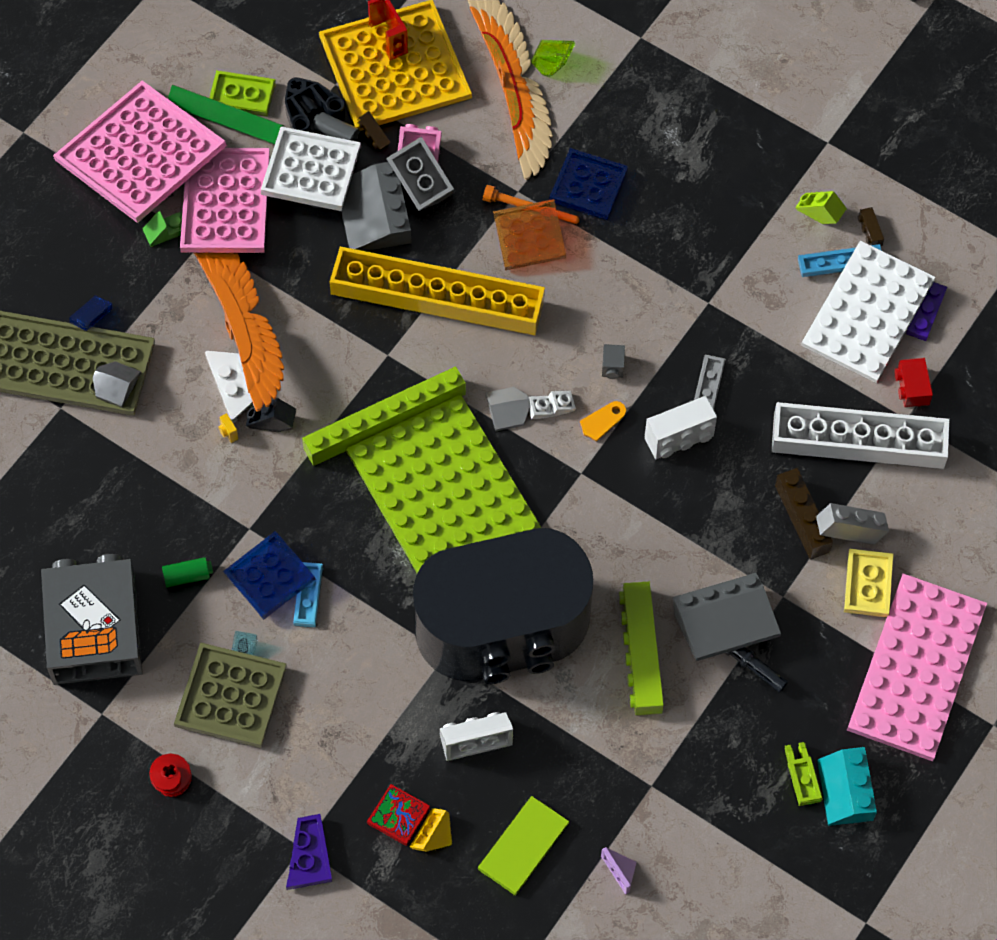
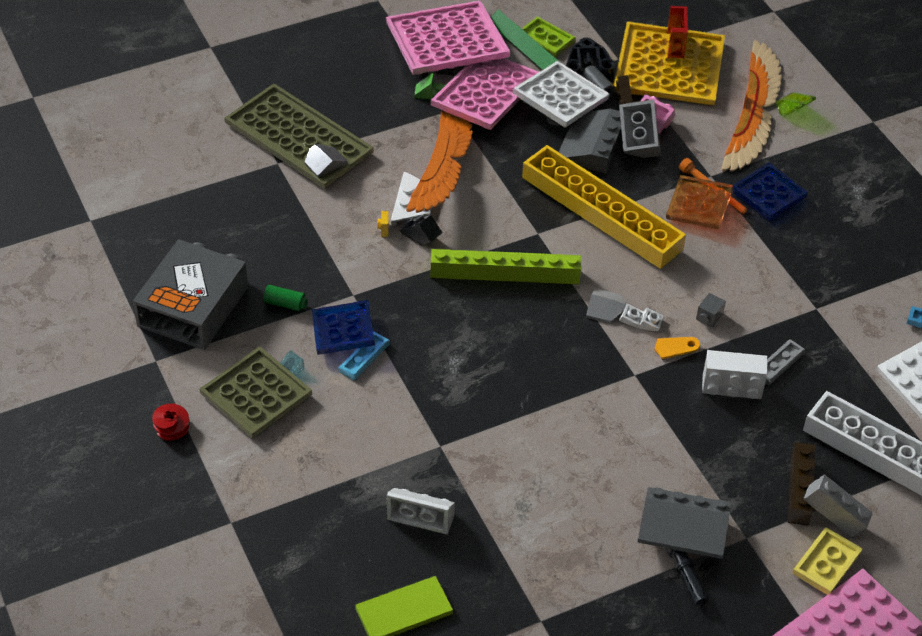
camera: 30 degrees right, 15 degrees down
clear blue tile [69,295,112,331] -> none
dark purple wing [286,814,332,890] -> none
lime plate [346,394,541,573] -> none
tile [367,784,430,846] -> none
yellow slope [410,808,452,852] -> none
black brick [413,528,593,685] -> none
lime brick [619,581,663,715] -> none

